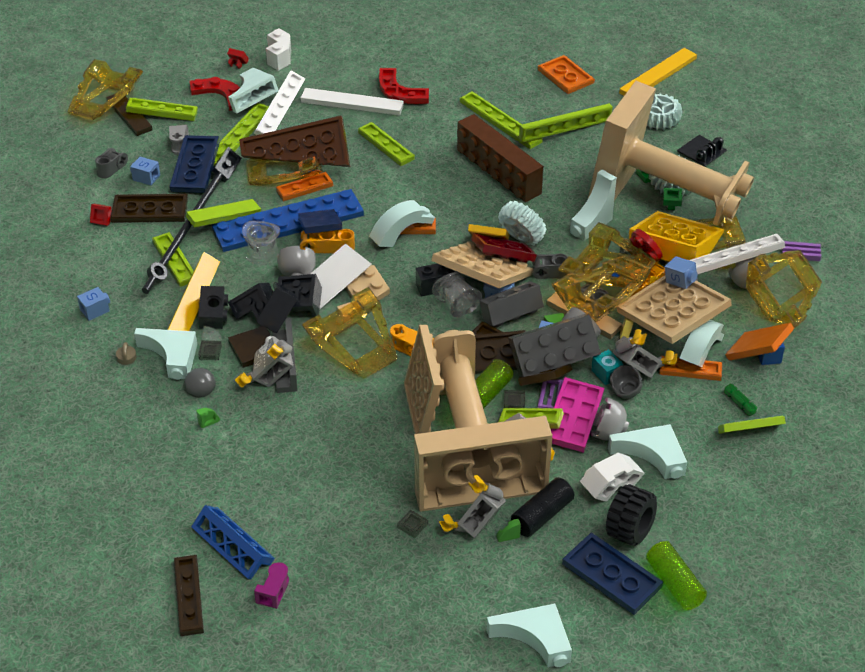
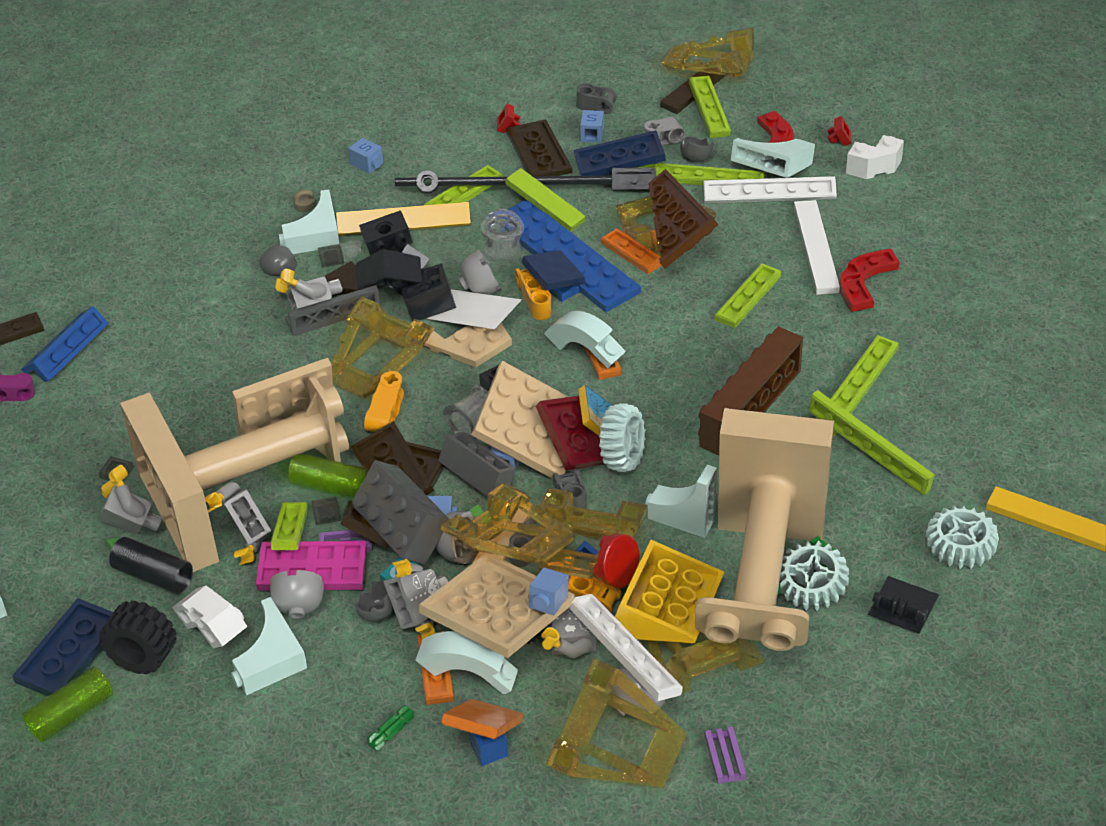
camera: 75 degrees right, 0 degrees up
bright green tile [196,408,220,428] -> none
orange tile [538,55,595,94] -> none
lime tile [718,416,786,434] -> none
none -> dark grey hair [680,136,714,162]

